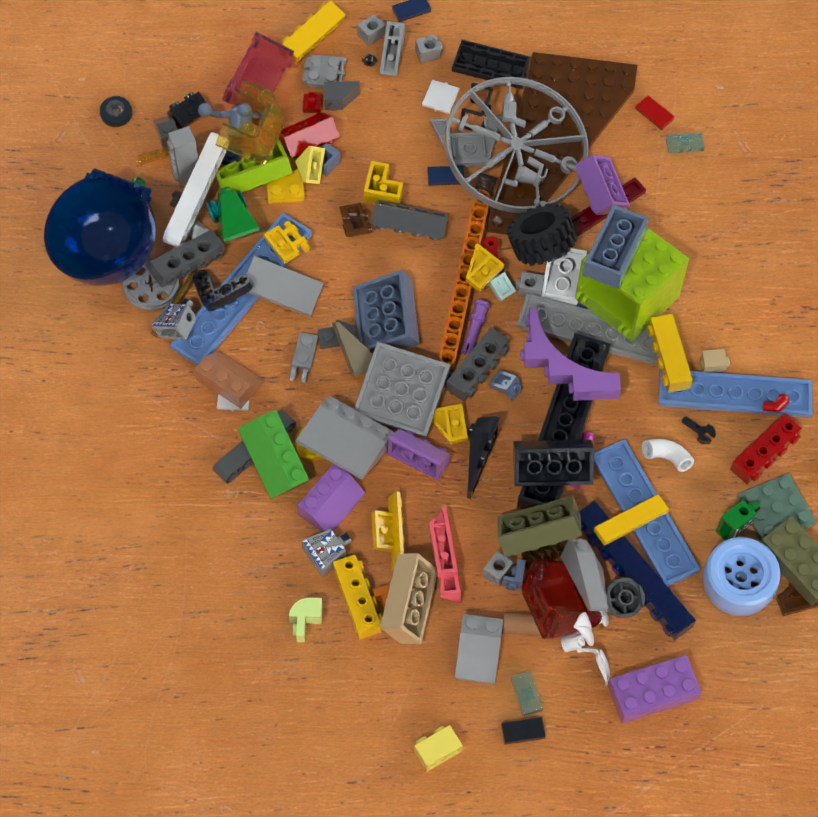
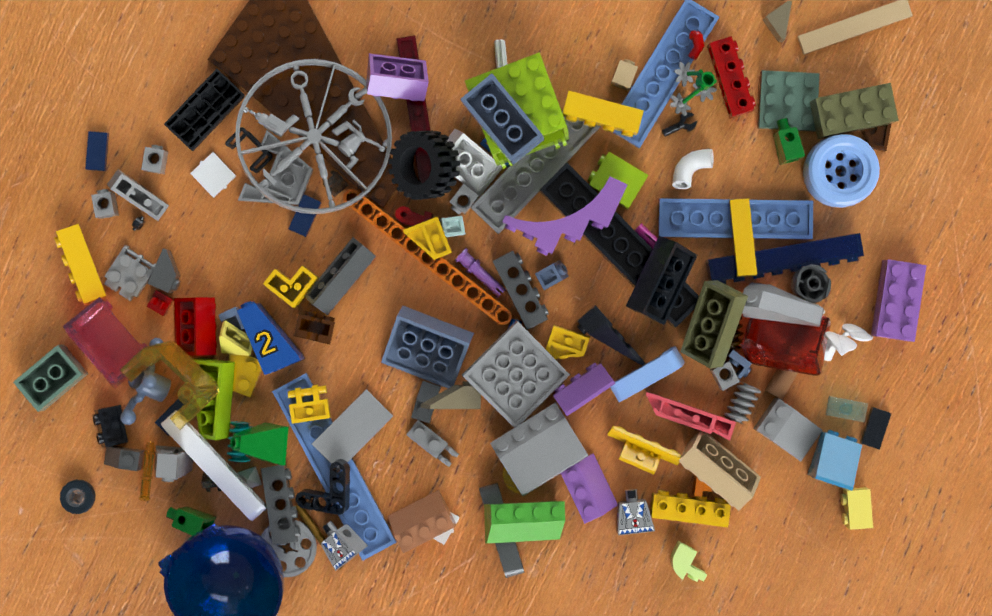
camera: 65 degrees left, 25 degrees up
none -> sand green brick [13,345,88,412]
none -> blue slope [237,301,305,375]
none -> lime brick [588,152,648,209]
none -> light blue beam [610,346,685,402]
none -> light grey plant [670,62,717,116]
none -> light grey piece [724,382,761,425]
none -> dark azure slope [807,430,862,491]

